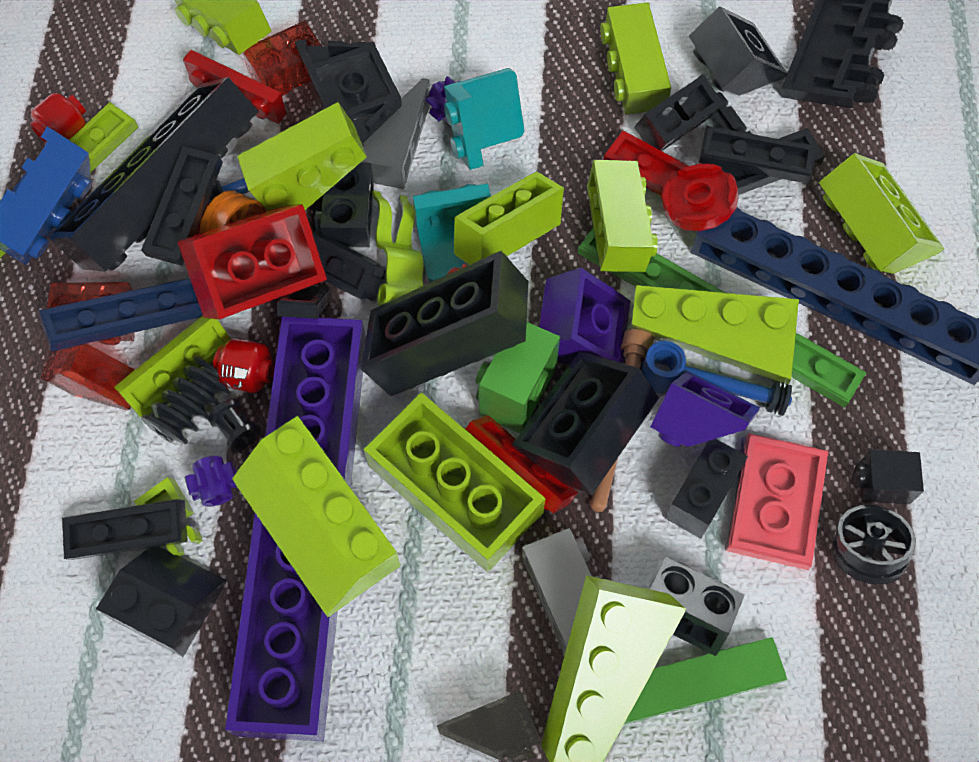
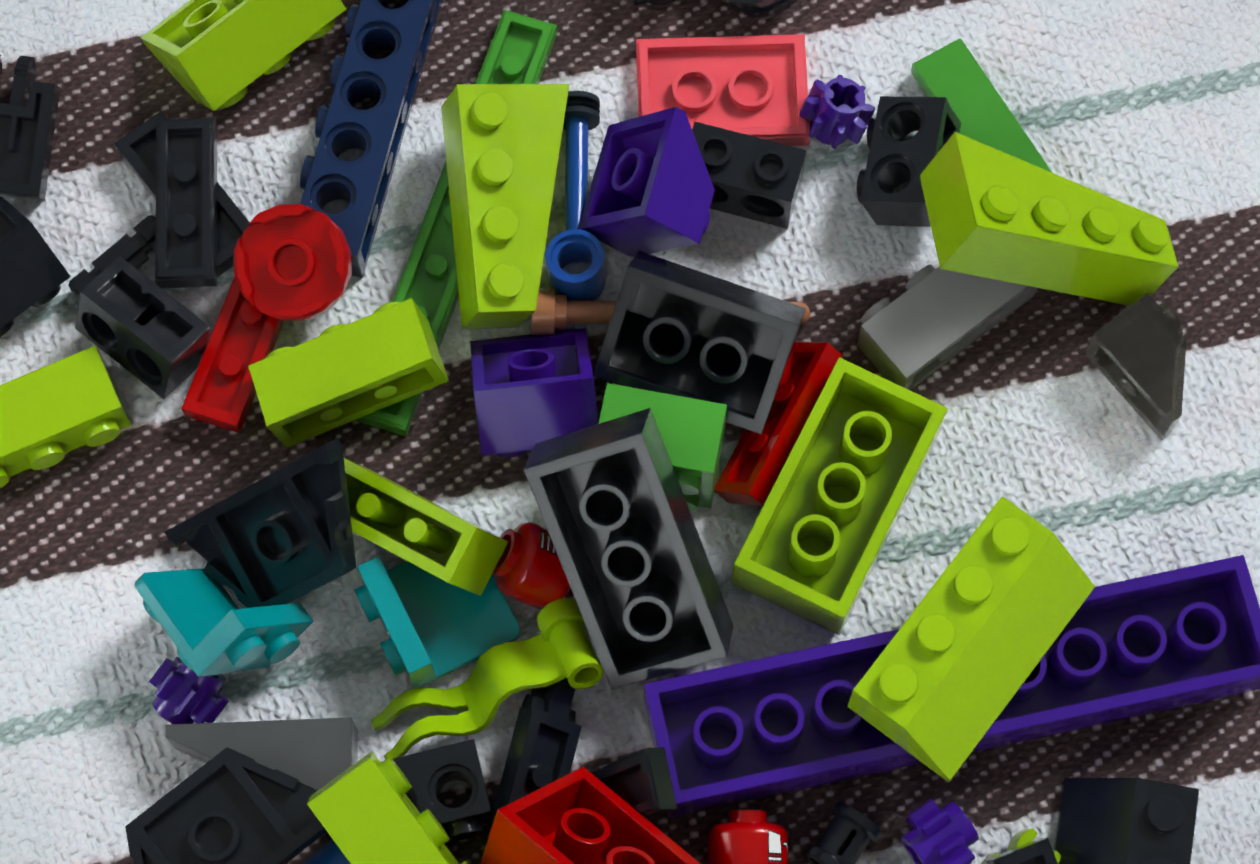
camera: 105 degrees left, 5 degrees up
none -> black wing [164,438,356,608]
none -> dark purple gear [799,75,875,149]

